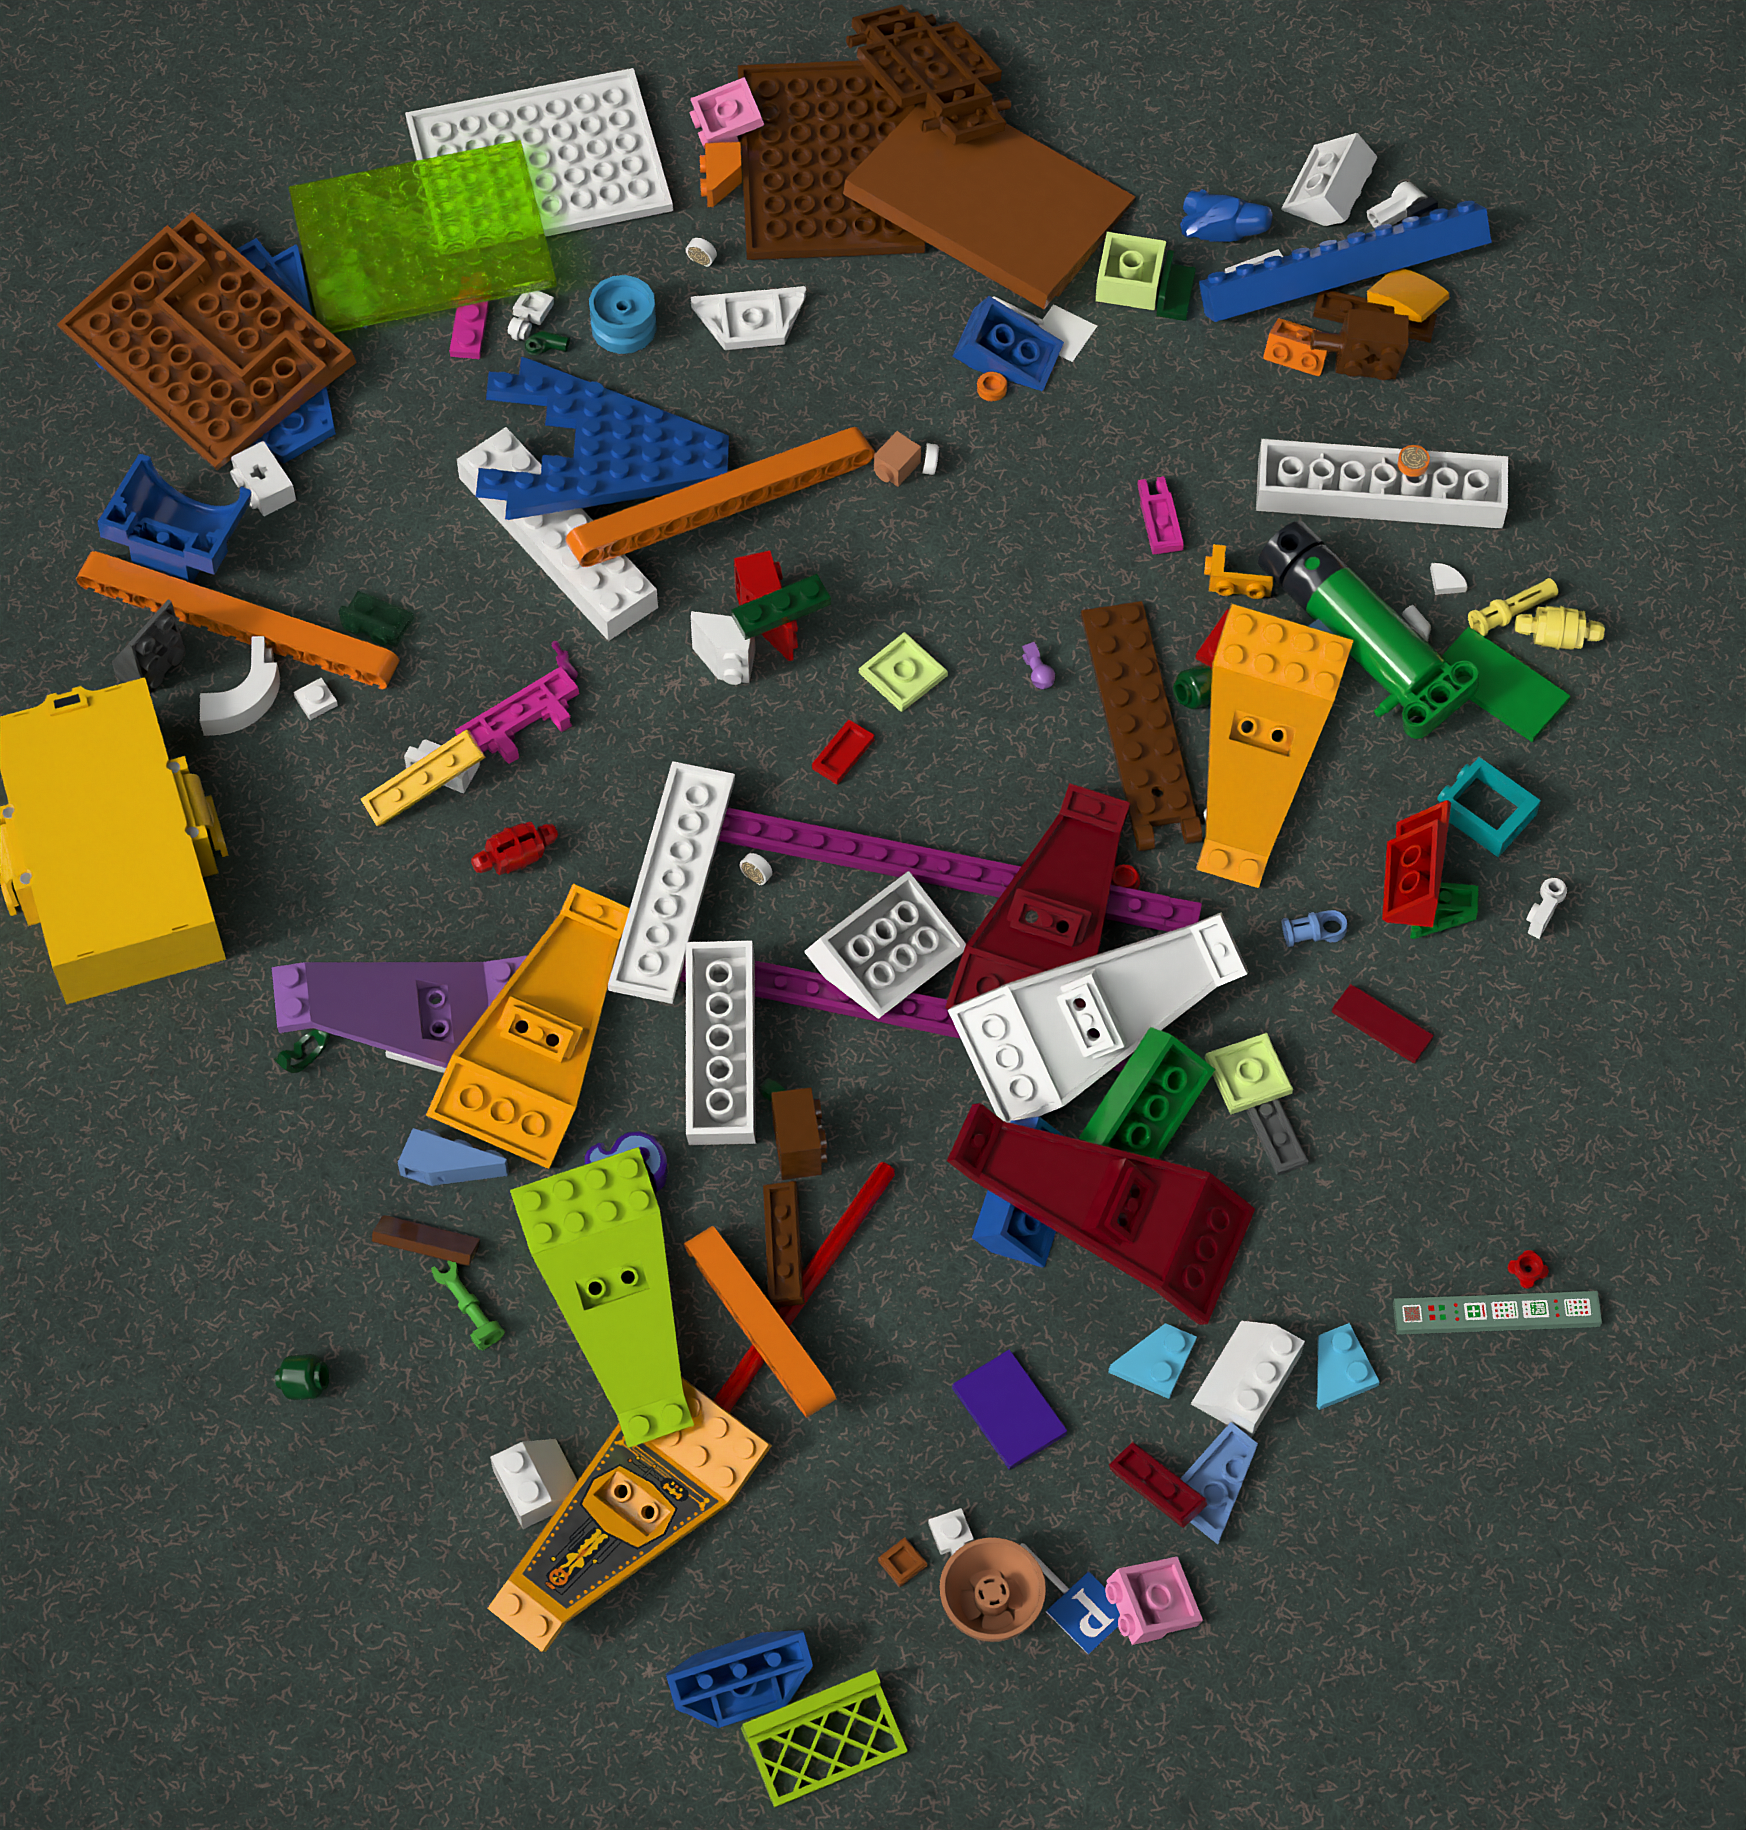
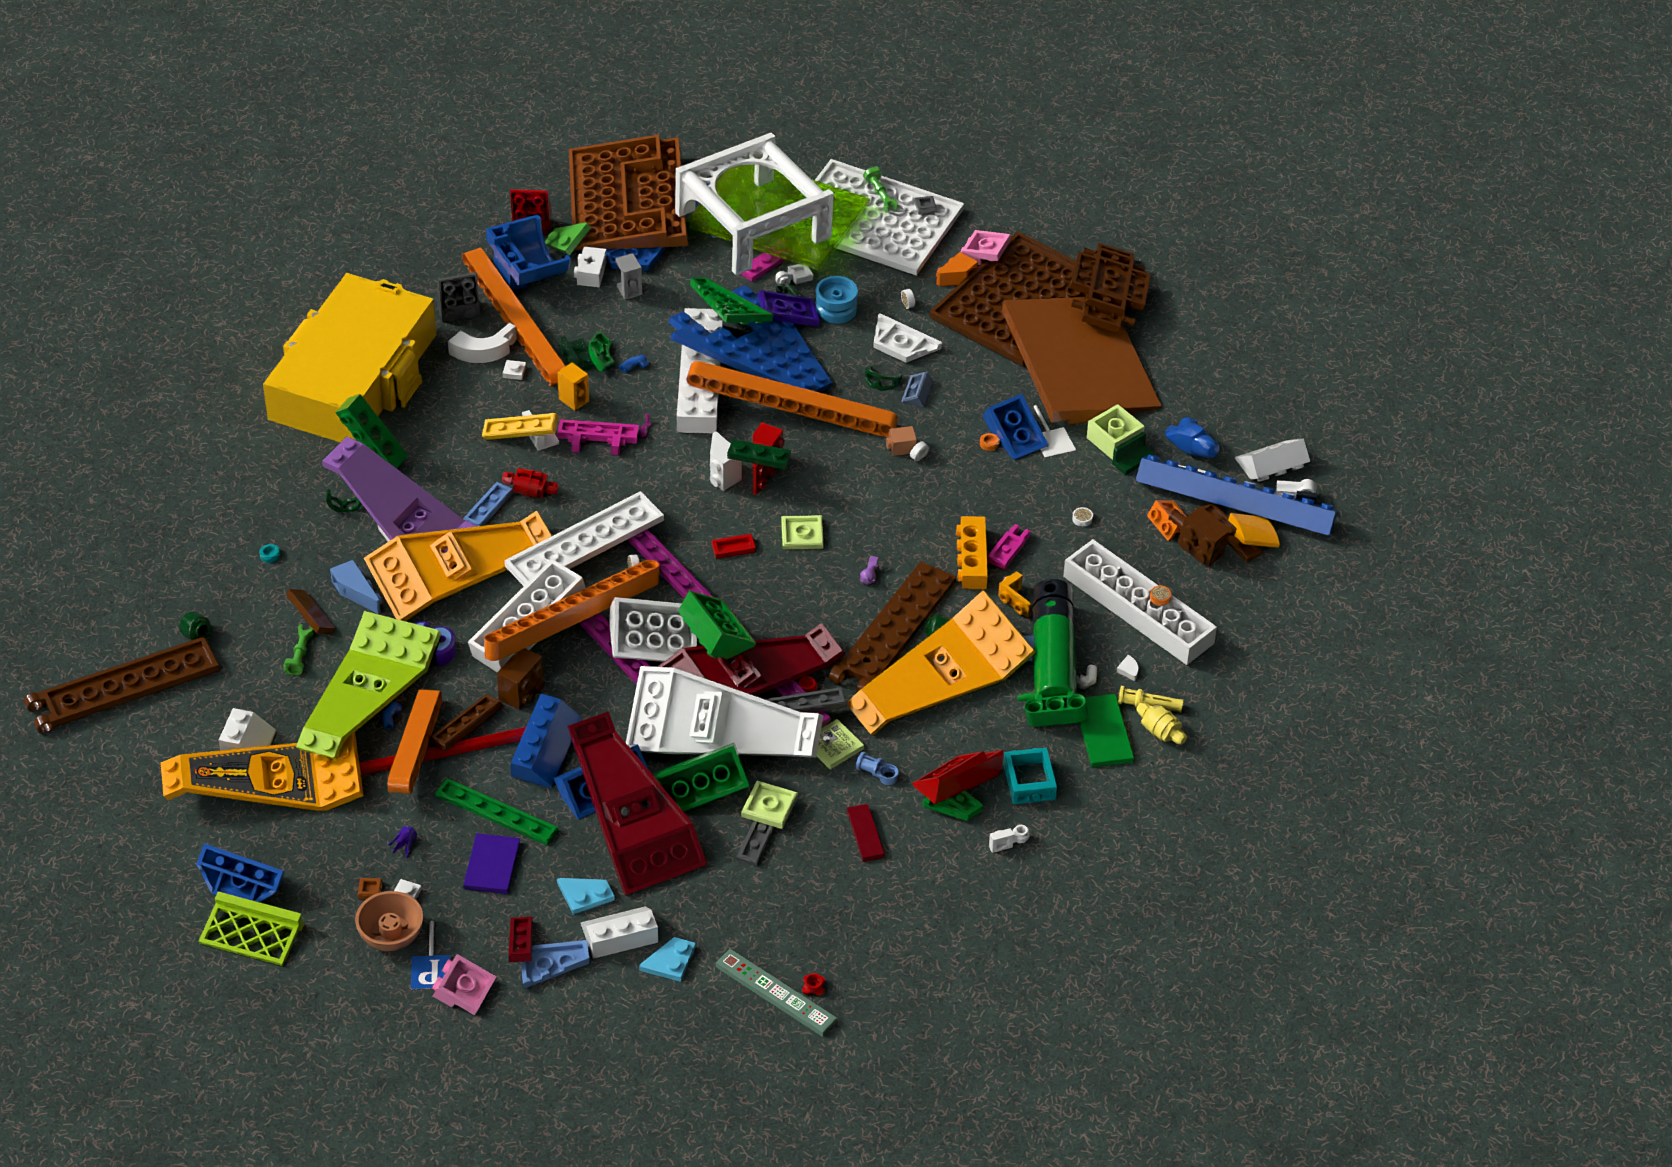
camera: 40 degrees right, 15 degrees down
none -> reddish brown hinge [24,637,219,734]
none -> teal tile [259,544,281,563]
none -> green brick [335,394,408,469]
none -> blue arm [381,701,402,730]
none -> dark purple piece [388,826,417,858]
none -> green tile [435,778,559,846]
none -> medium blue tile [463,482,514,526]
none -> orange beam [484,560,659,661]
none -> red slope [510,189,552,234]
none -> blue slope [511,693,581,788]
none -> bright green wing [545,222,591,255]
none -> light orange brick [557,363,589,411]
none -> green tile [589,330,615,372]
none -> light grey panel [616,253,642,299]
none -> blue arm [619,355,649,373]
none -> white arch [675,133,834,275]
none -> green slope [678,590,756,659]
none -> green wing [690,277,773,325]
none -> dark purple tile [758,290,820,327]
none -> dark grey tile [764,687,847,713]
none -> yellowish green tile [816,719,864,769]
none -> bright green piece [863,166,898,213]
none -> dark green helmet [865,365,903,391]
none -> sand blue slope [901,372,933,407]
none -> dark grey tile [915,196,937,215]
none -> light orange brick [956,516,988,589]
none -> tile [1072,507,1093,527]

